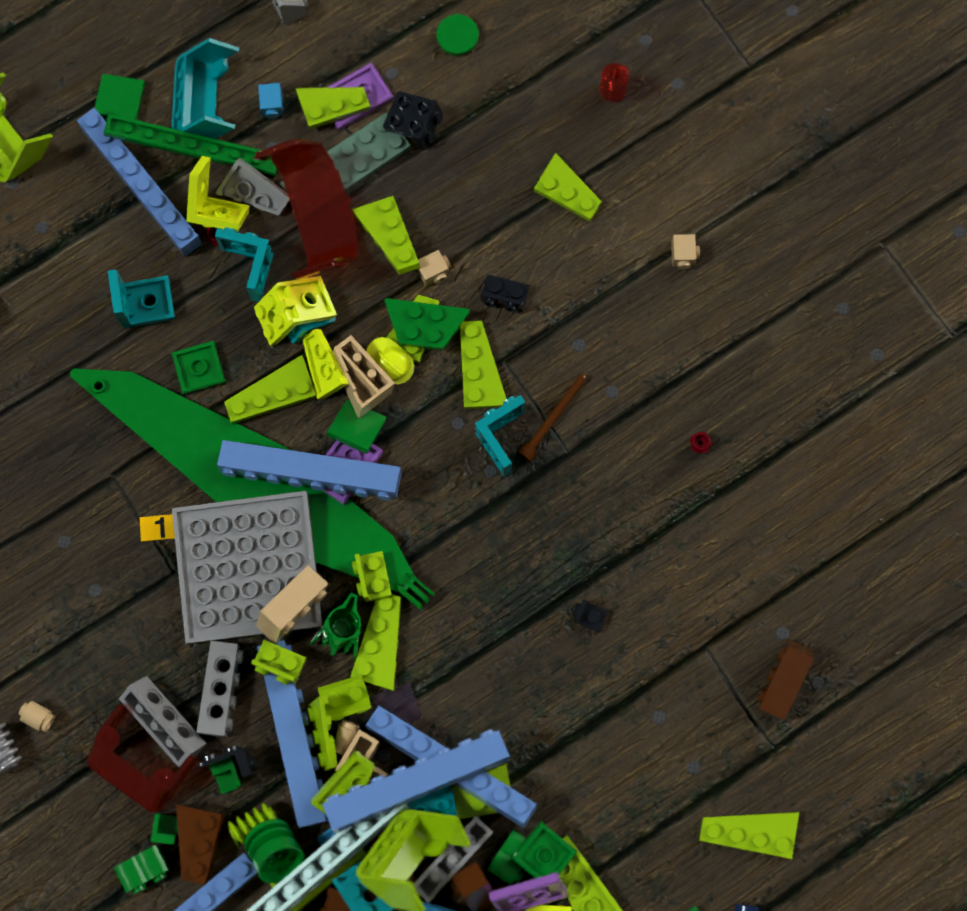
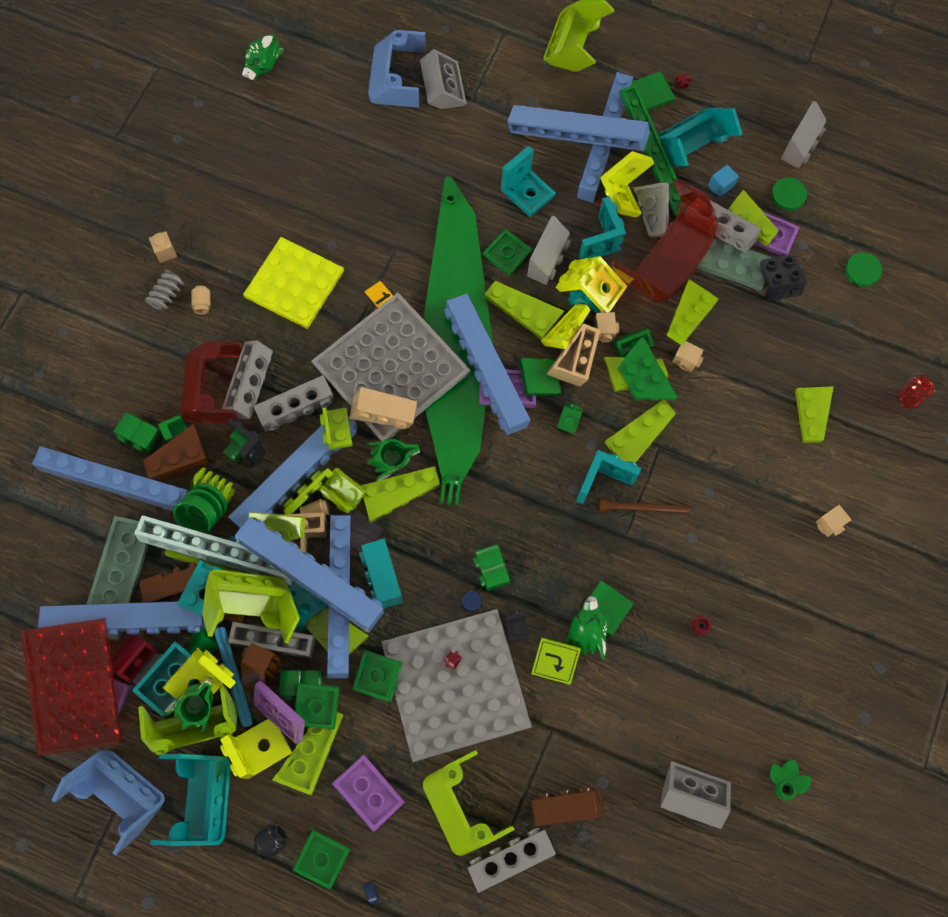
camera: 50 degrees right, 5 degrees down
lime bracket [352,551,392,602] -> none
neon yellow piece [366,337,414,384] -> none
black bracket [480,274,530,313] -> none
lime wing [699,812,799,859] -> none
none -> neon yellow plate [243,237,344,329]
none -> medium lavender tile [332,754,405,832]
none -> green tile [352,650,403,702]
none -> teal brick [359,539,403,609]
none -> light grey plate [381,609,532,762]
none -> lime windscreen [423,750,515,856]
none -> dark red plate [444,651,462,670]
none -> dark blue tile [462,591,482,612]
none -> light grey brick [467,828,556,893]
none -> green brick [472,544,510,591]
none -> medium blue brick [507,105,650,151]
none -> light grey slope [527,216,571,285]
none -> lime piece [531,637,581,685]
none -> green bracket [557,402,583,434]
none -> green piece [564,597,608,660]
none -> green tile [578,581,634,636]
none -> tan brick [594,312,619,342]
none -> green slope [612,328,654,358]
none -> light grey slope [661,761,731,829]
none -> dark red plate [675,73,692,89]
none -> light grey brick [685,195,761,253]
none -> green plate [770,759,812,801]
none -> green tile [771,177,807,211]

